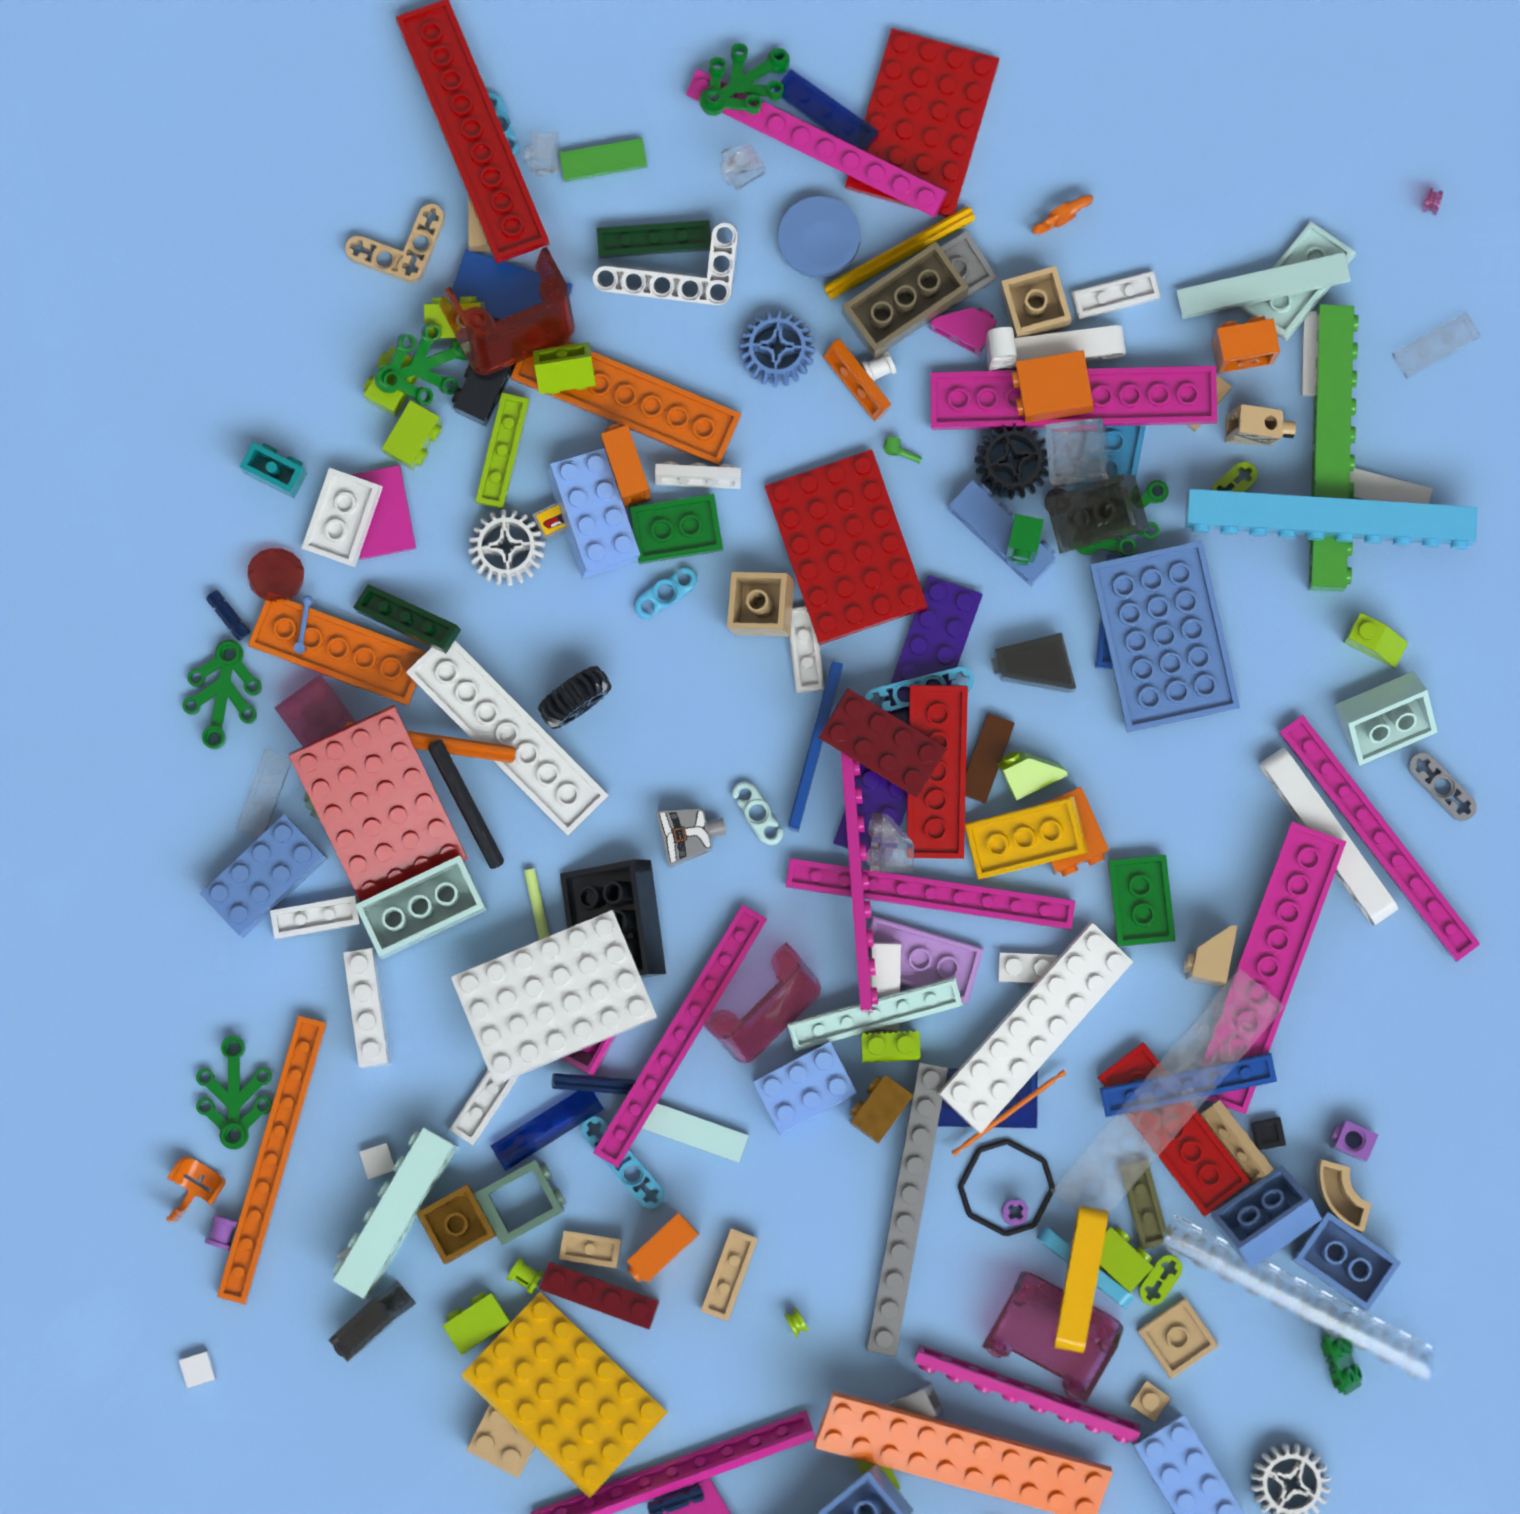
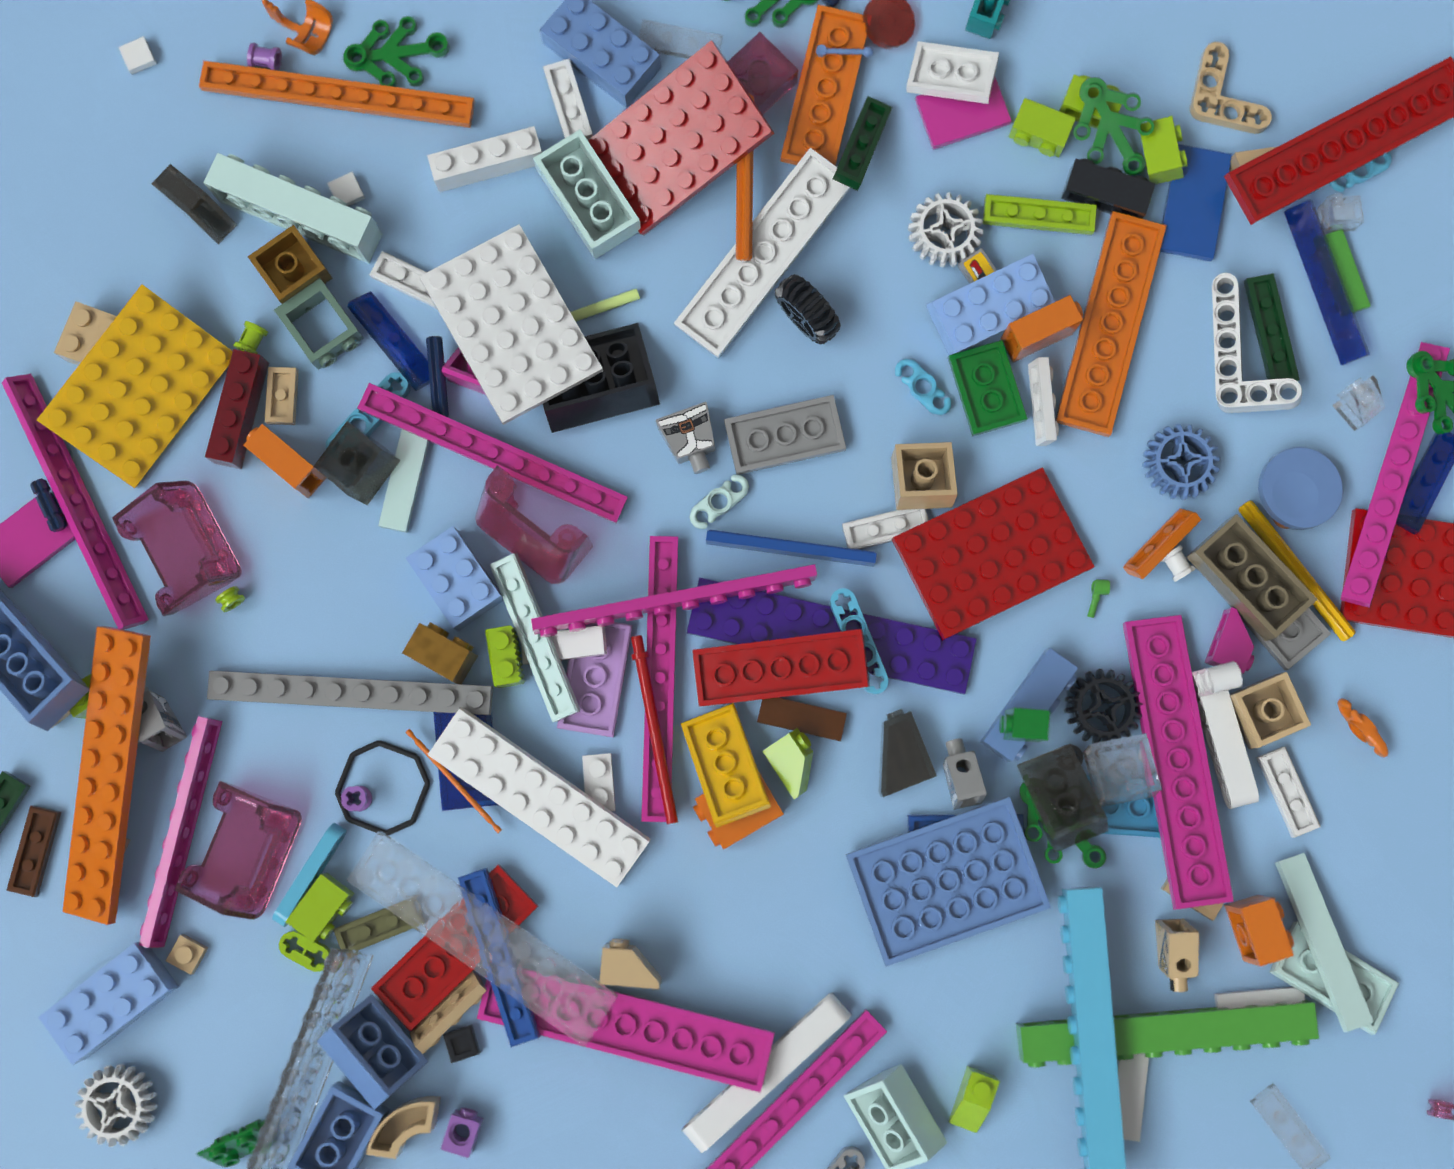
camera: 80 degrees right, 0 degrees up
black axle [428,739,504,869] -> none
clear red windscreen [439,247,575,375] -> none
lime brick [442,1291,512,1355] -> none
lime brick [533,342,596,394] -> none
tan plate [701,1229,758,1321] -> none
dark red plate [817,688,947,798] -> none
clear slope [867,813,914,873] -> none
orange brick [1011,350,1093,424] -> none
yellow beam [1054,1205,1109,1353] -> none
green plate [1108,855,1176,947] -> none
tan tile [1137,1297,1219,1379] -> none
lime beam [1211,462,1258,492] -> none
none -> clear pink windscreen [112,481,242,616]
none -> clear smoke slope [314,421,400,505]
none -> red bar [631,635,678,824]
none -> light grey plate [724,395,846,475]
none -> light grey torso [943,738,987,810]
none -> clear blue tile [1284,199,1370,366]

